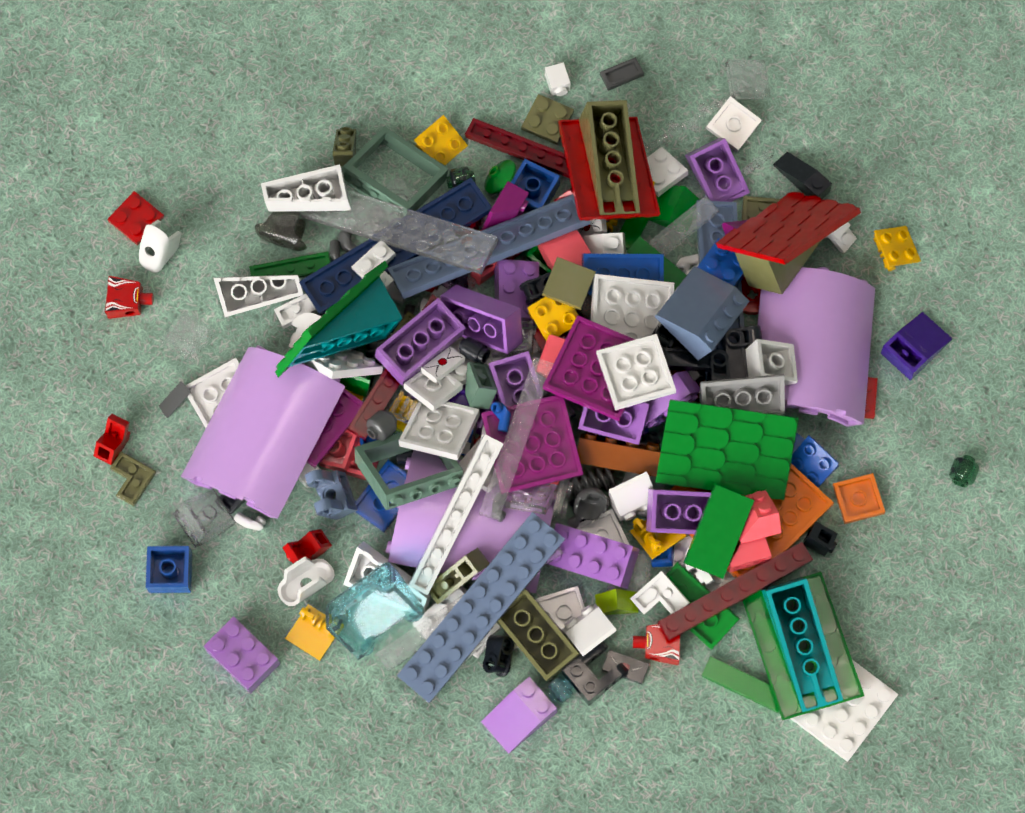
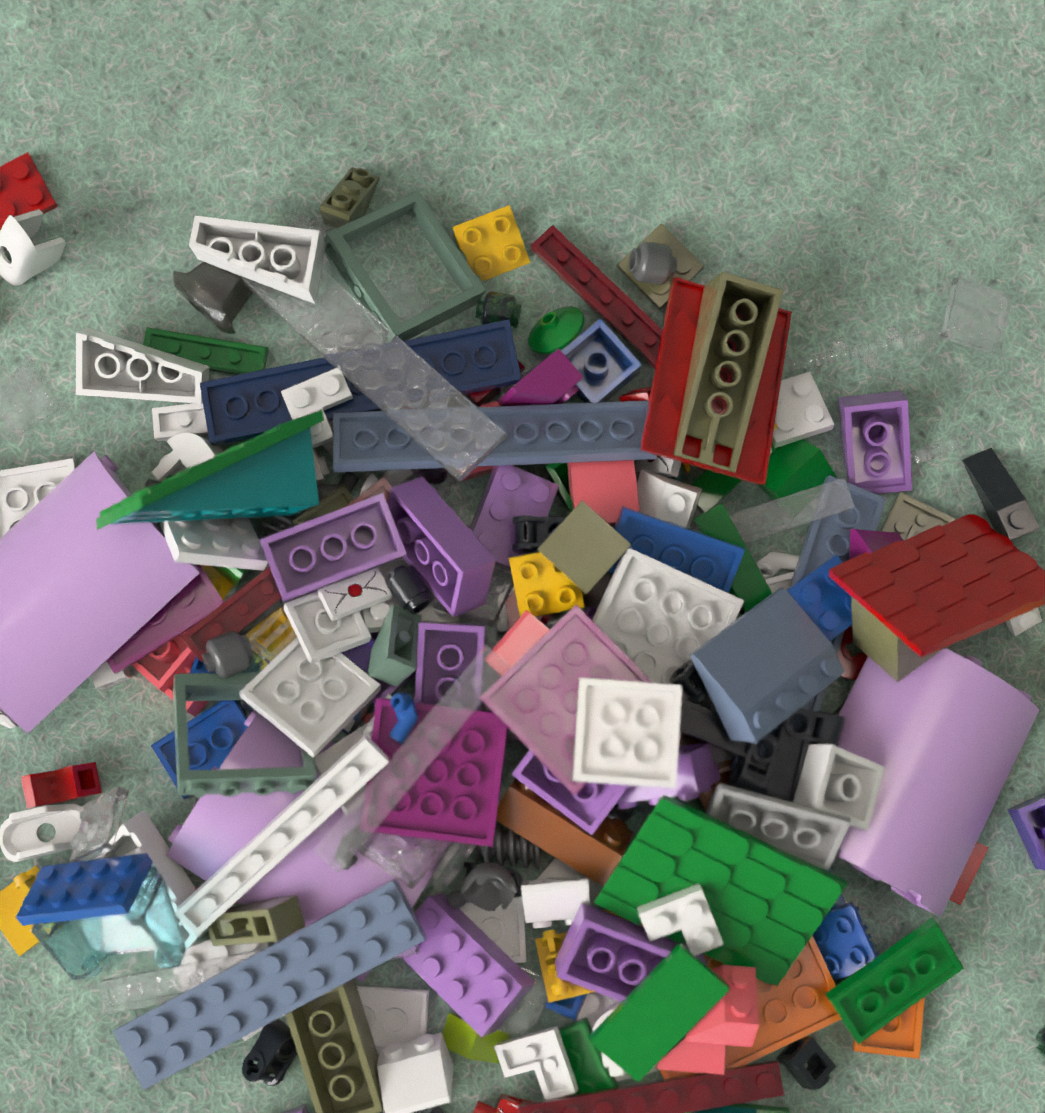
camera: 20 degrees right, 10 degrees up
sand blue brick [305,469,358,520] -> none
dark grey arm [330,240,340,261] -> none
dark grey arm [338,229,357,252] -> none
white brick [545,62,571,96] -> none
dark grey tile [600,57,644,91] -> none
white plate [706,96,762,152] -> none
none -> blue plate [16,853,153,926]
none -> clear plate [70,786,130,862]
none -> dark grey head [628,242,677,285]
none -> white plate [637,884,724,956]
none -> green tile [825,918,964,1044]

